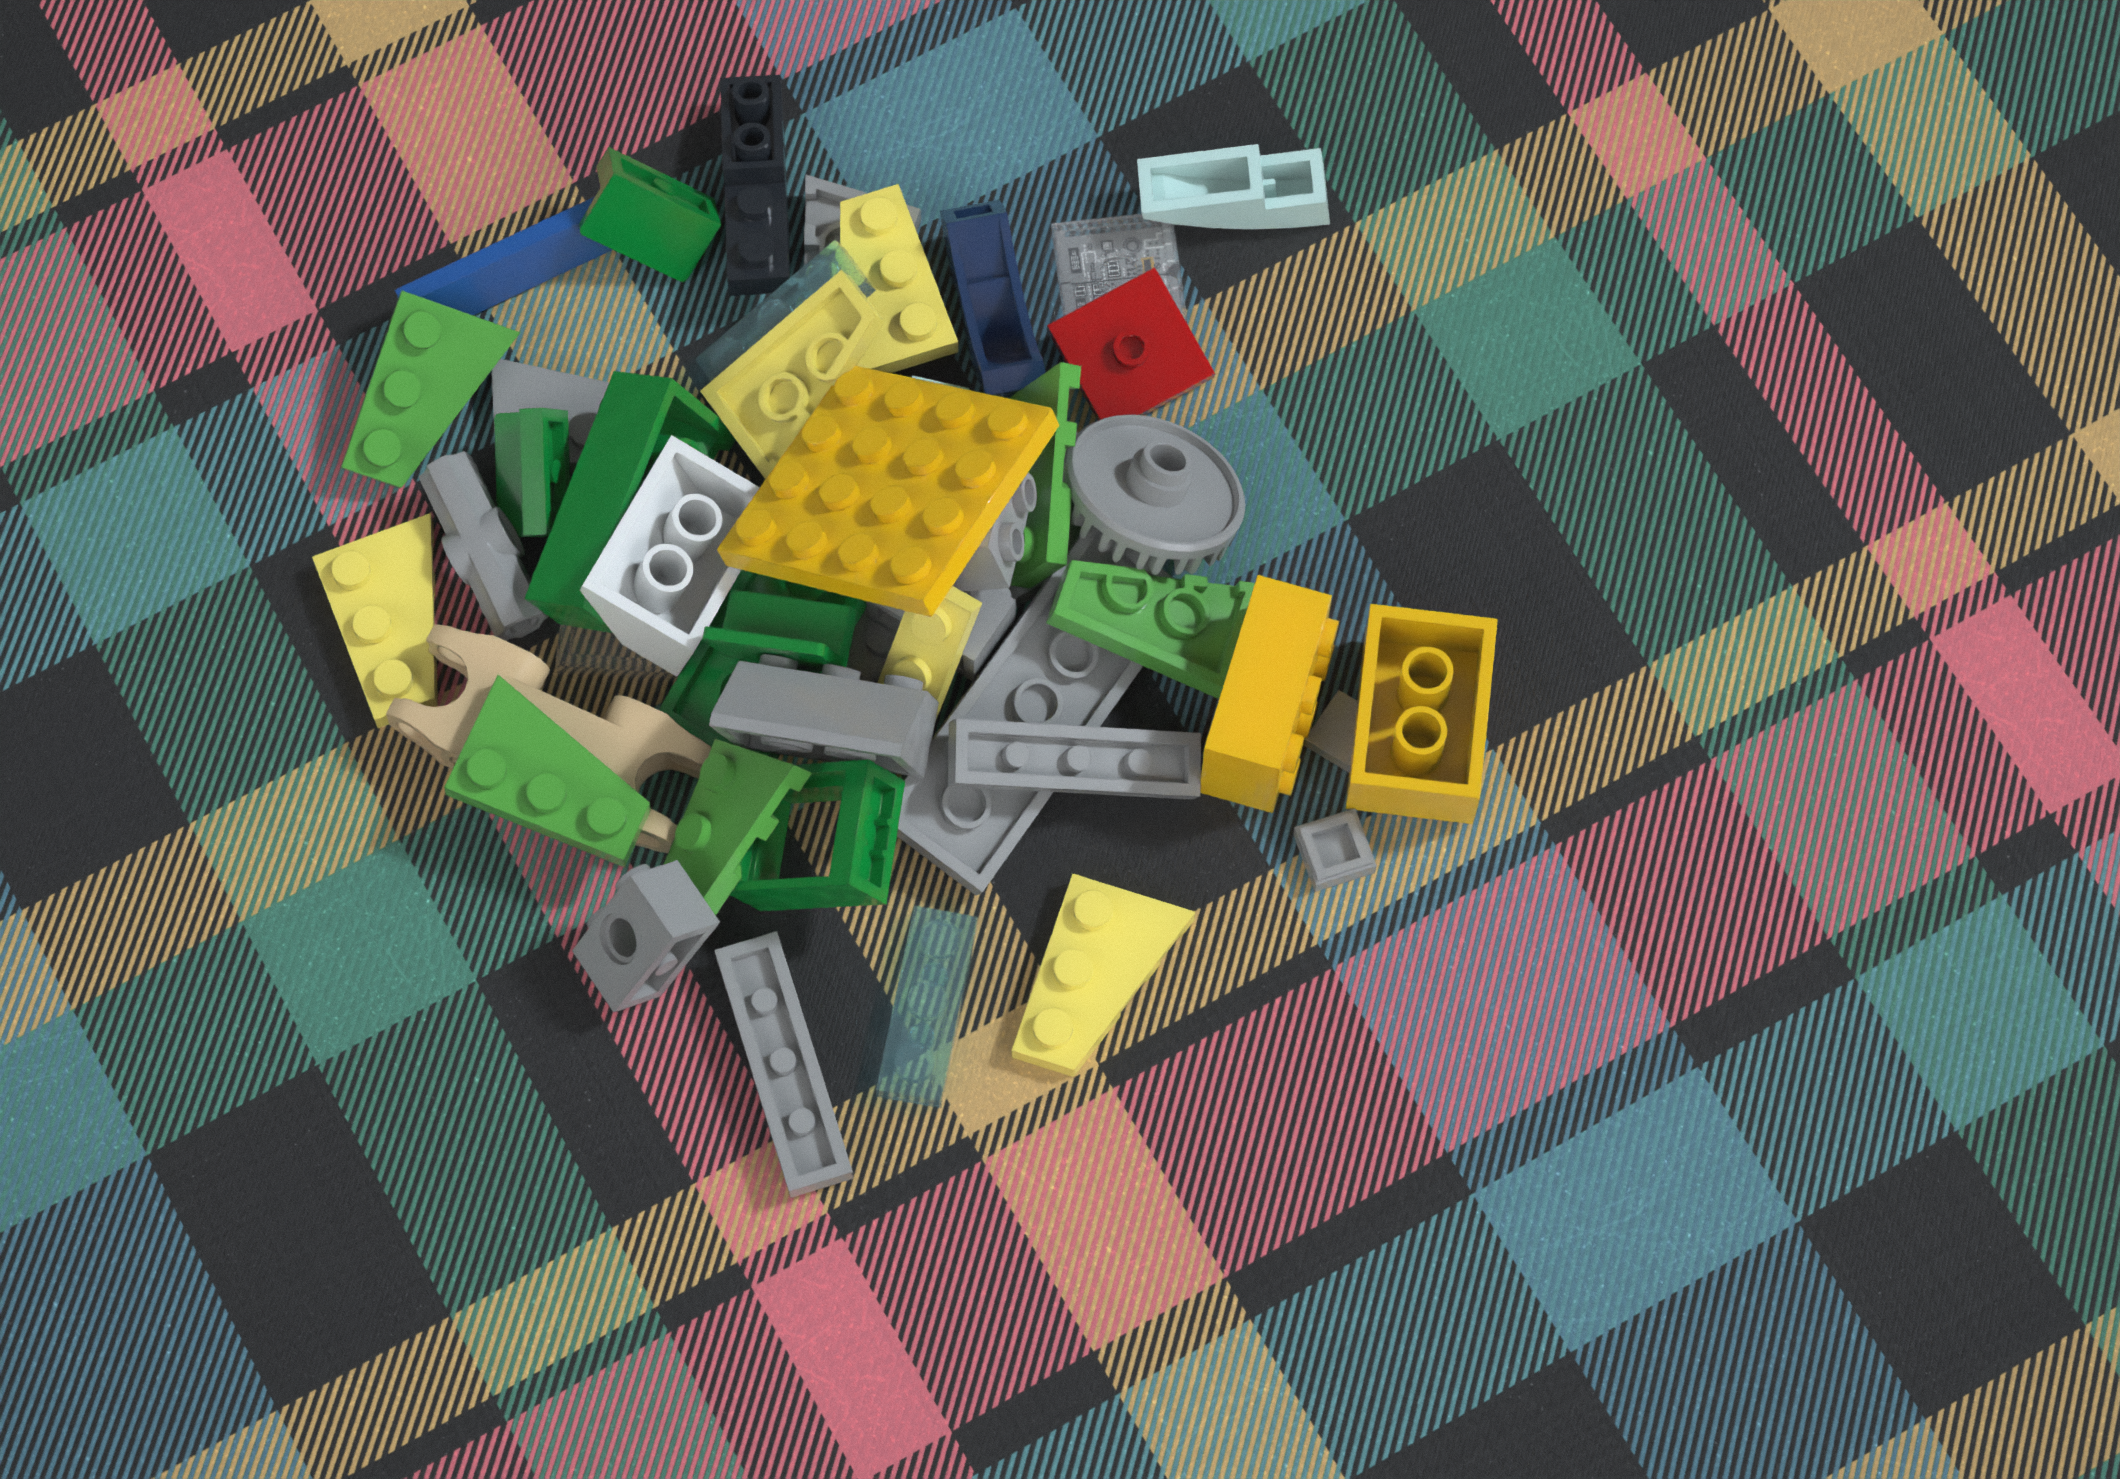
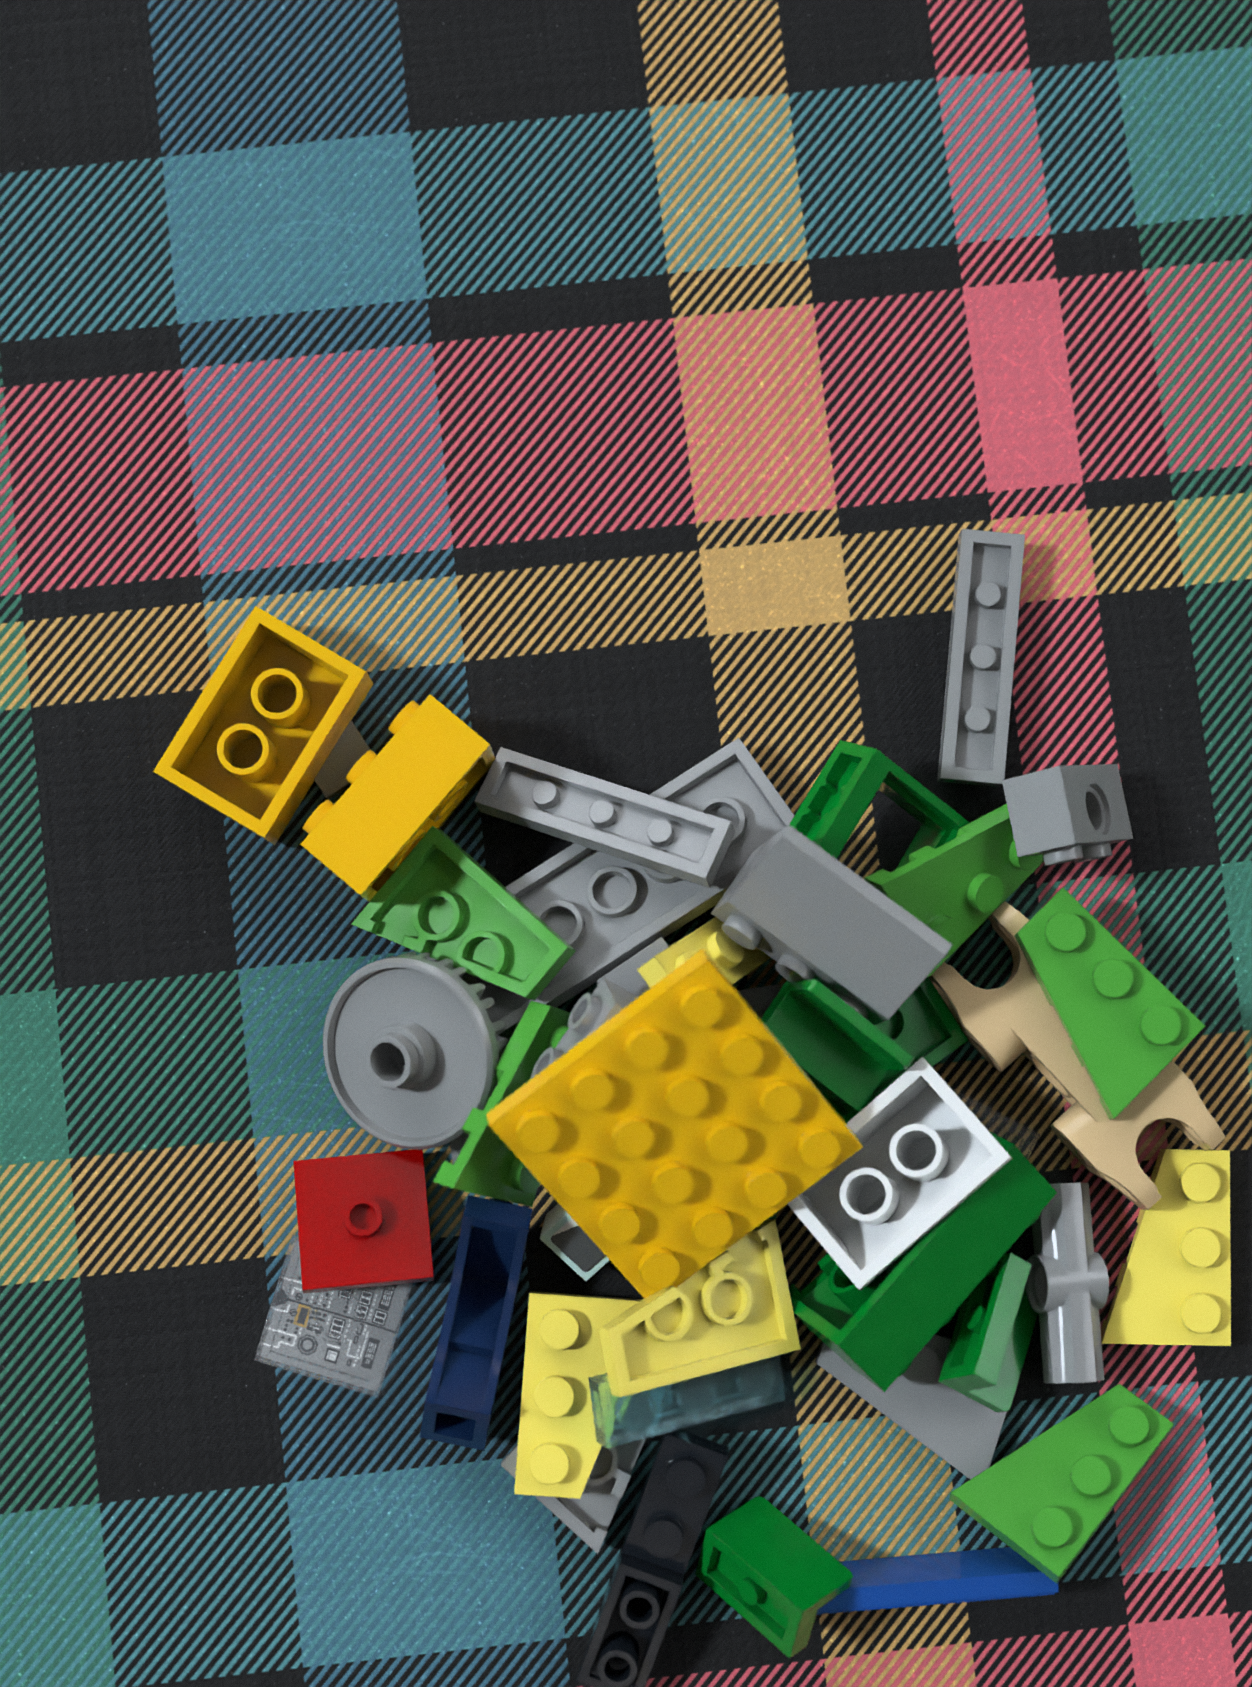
camera: 160 degrees left, 15 degrees up
clear light blue plate [876,906,978,1108] -> none
light yellow wing [1012,874,1196,1077] -> none
light aqua slope [1137,144,1330,229] -> none
light grey tile [1293,808,1377,892] -> none

